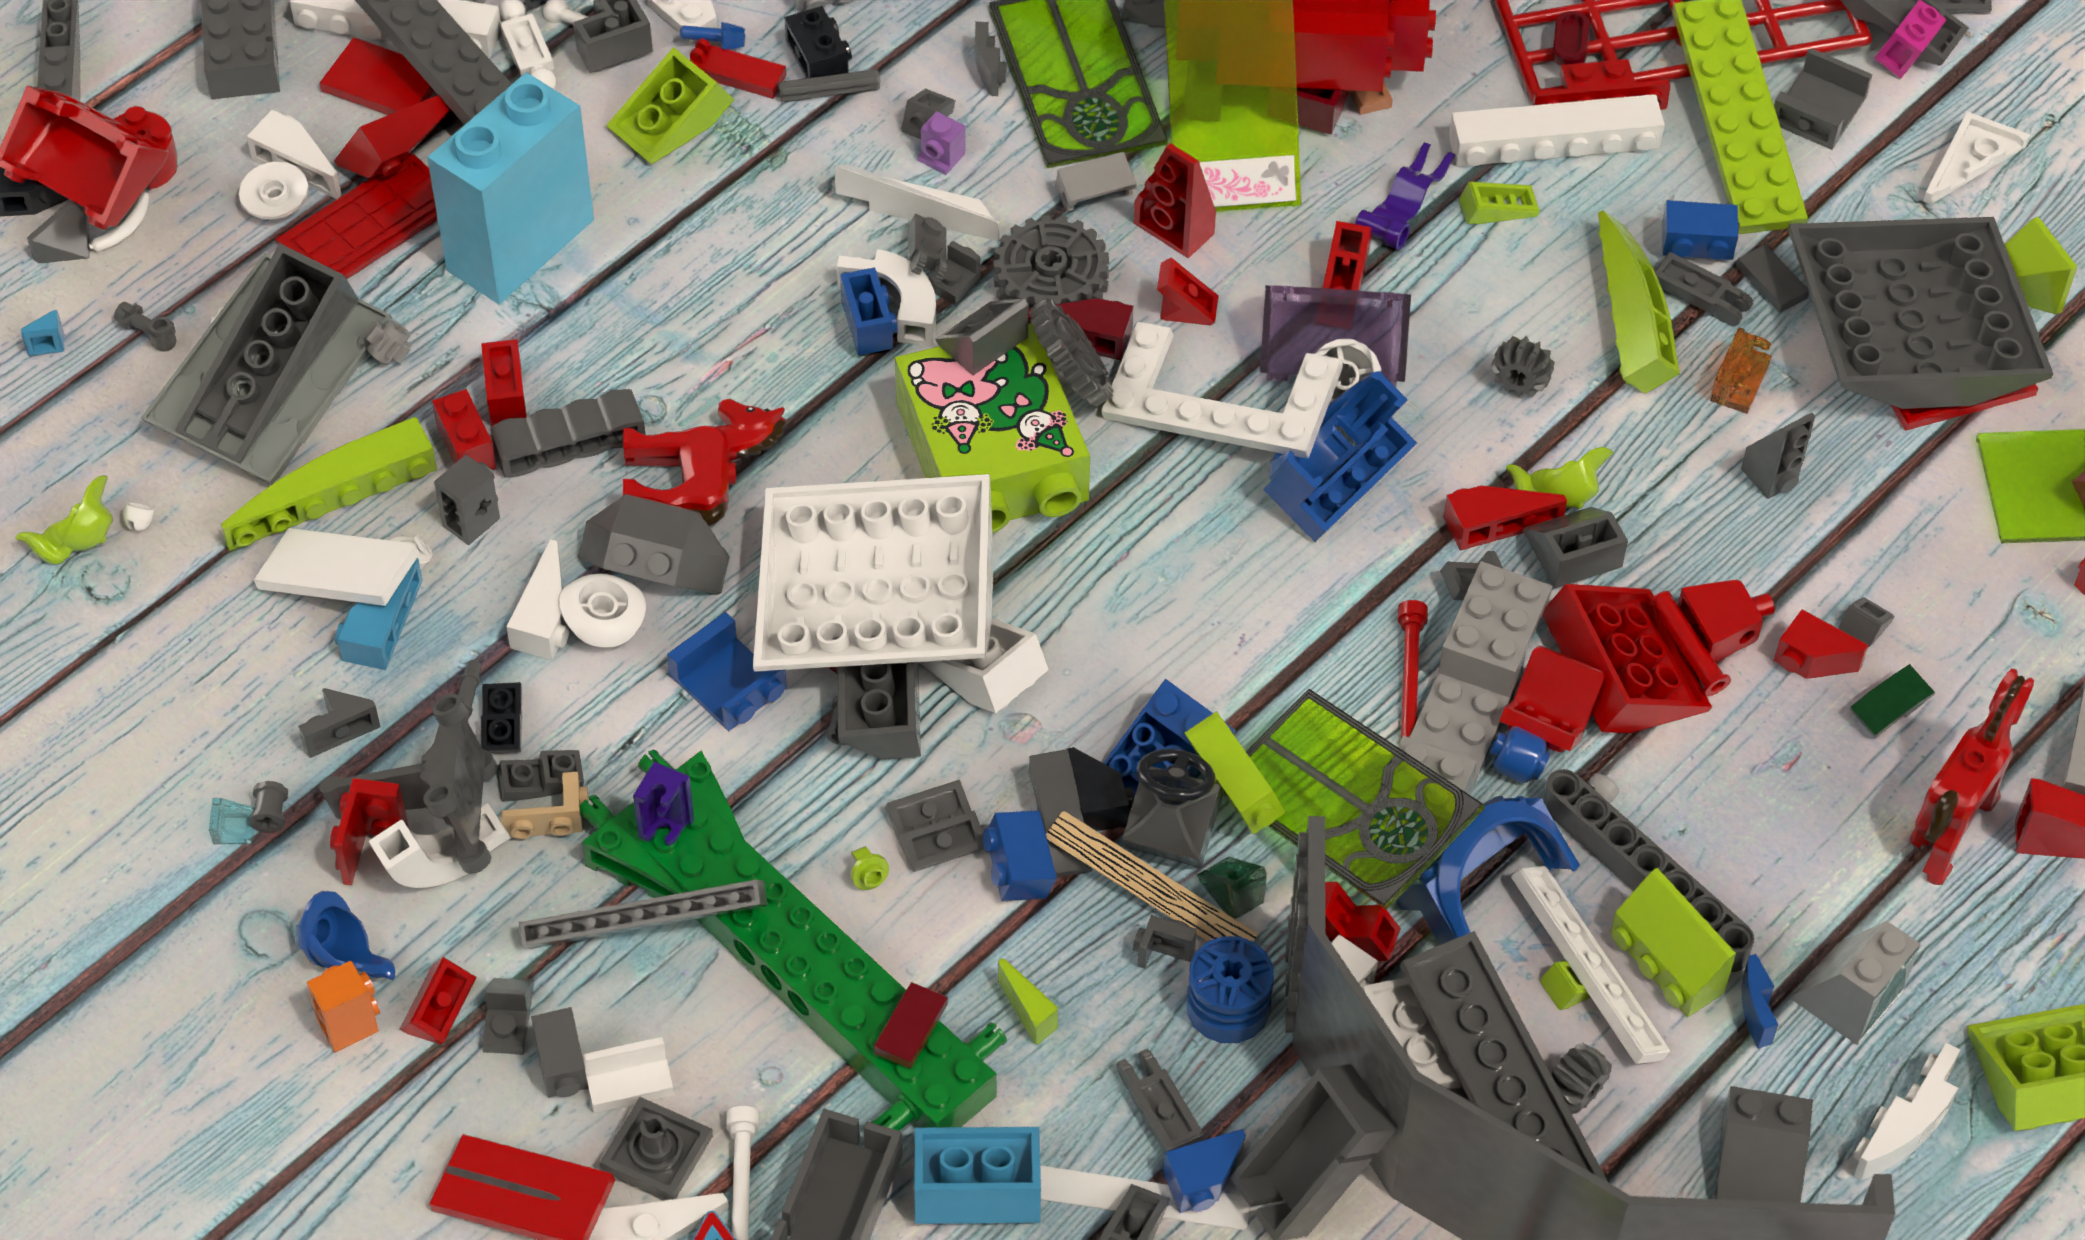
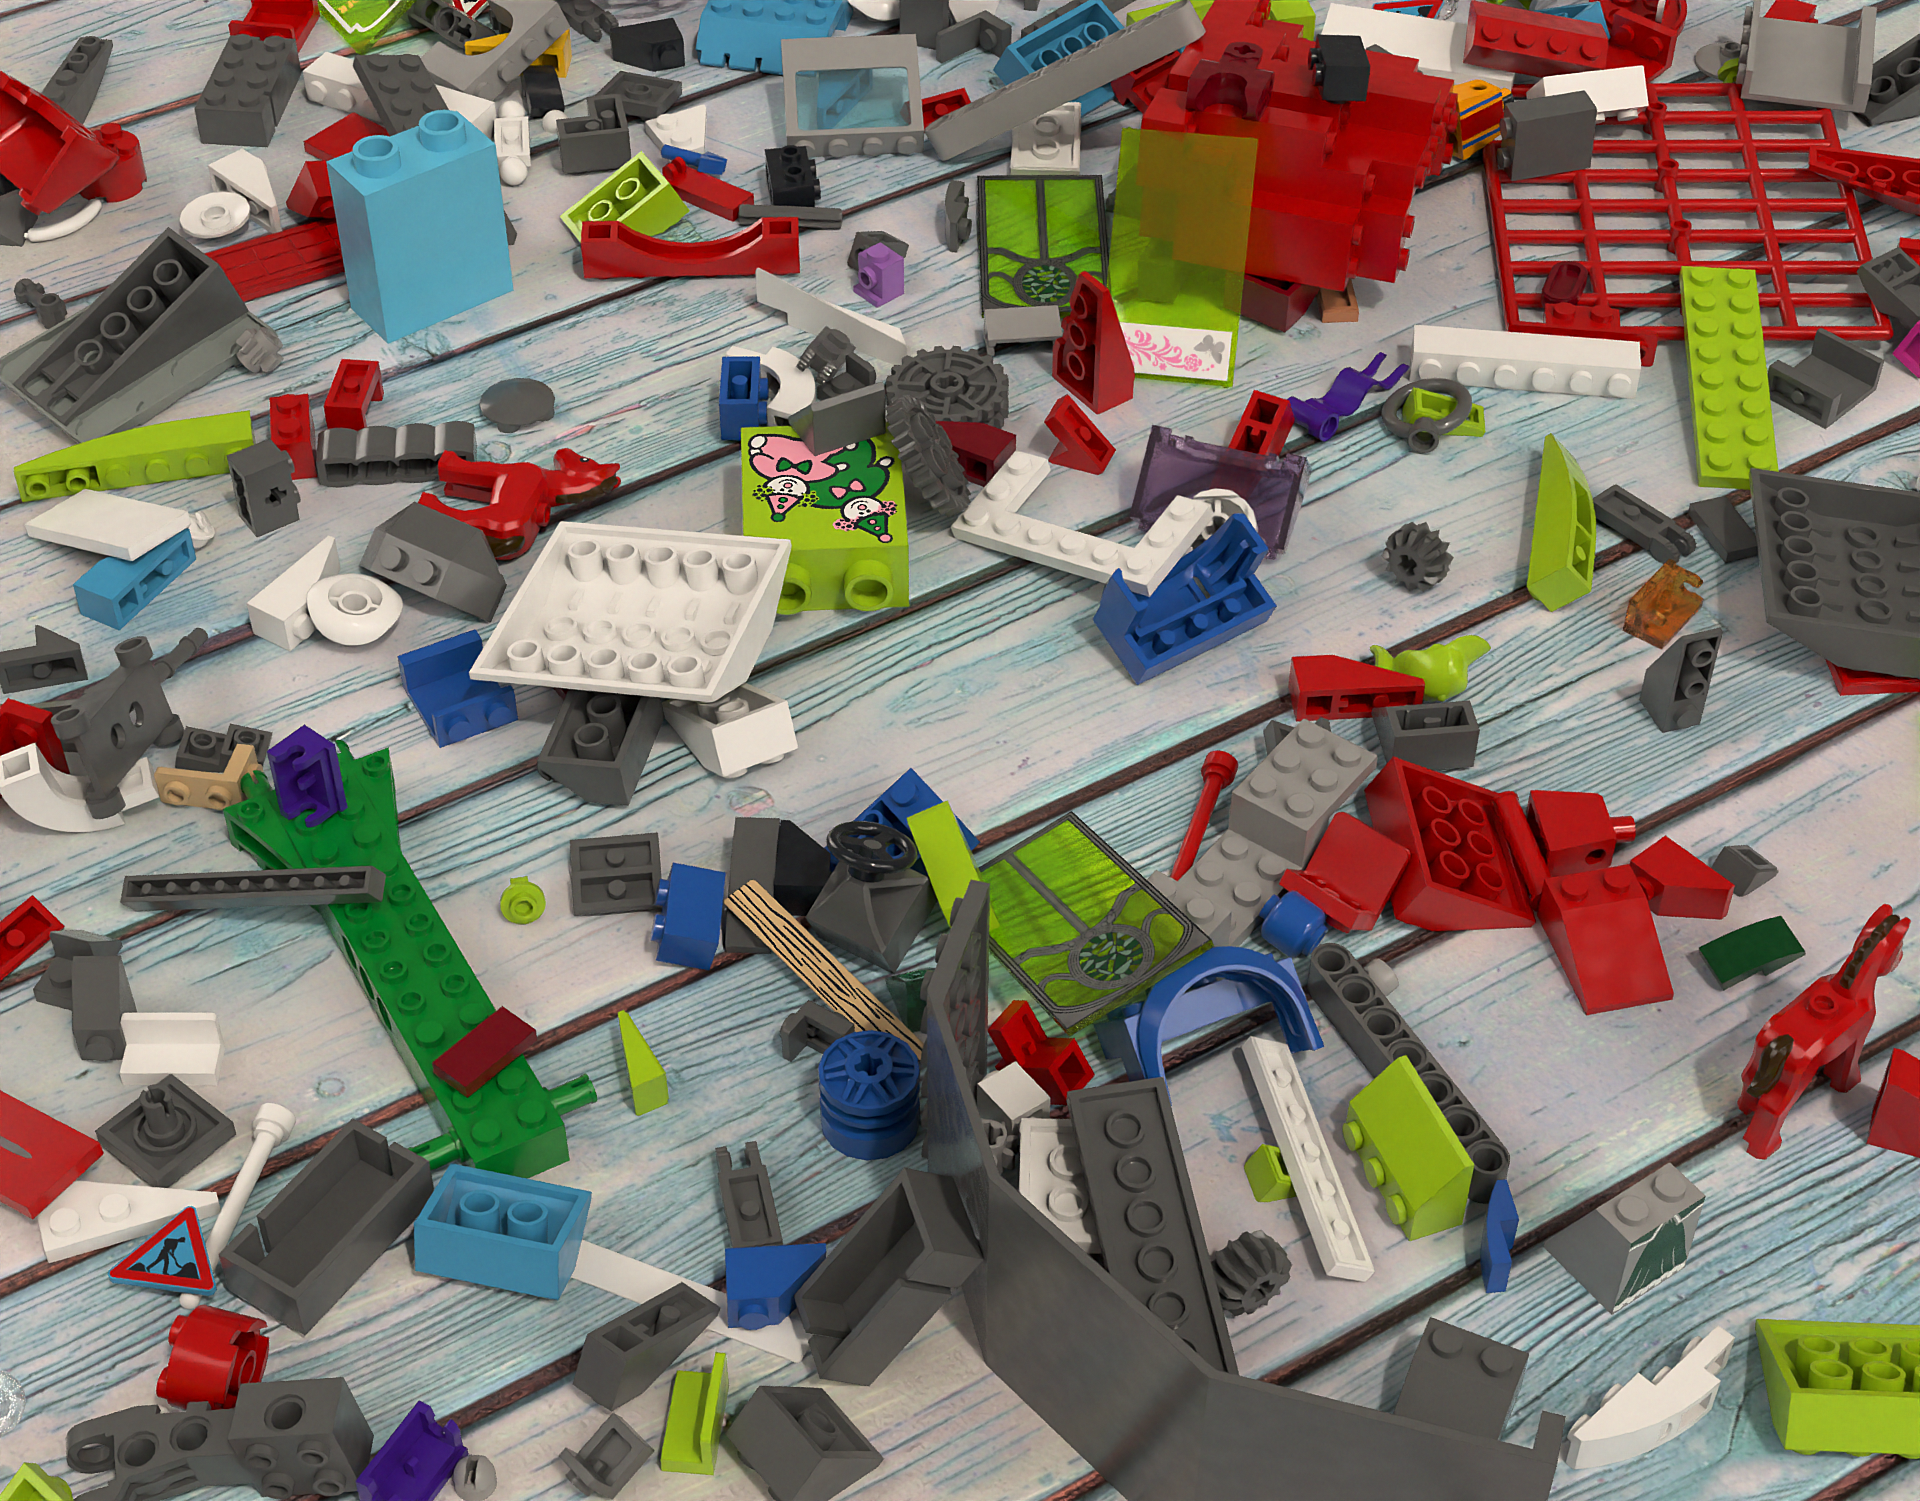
camera: 15 degrees right, 10 degrees down
black slope [481,682,522,753] -> none
blue brick [1662,200,1738,260] -> none
none -> dark grey dish [479,378,555,433]
none -> red arch [581,217,800,279]
none -> dark grey piece [1382,378,1472,453]
none -> red slope [1537,864,1674,1015]

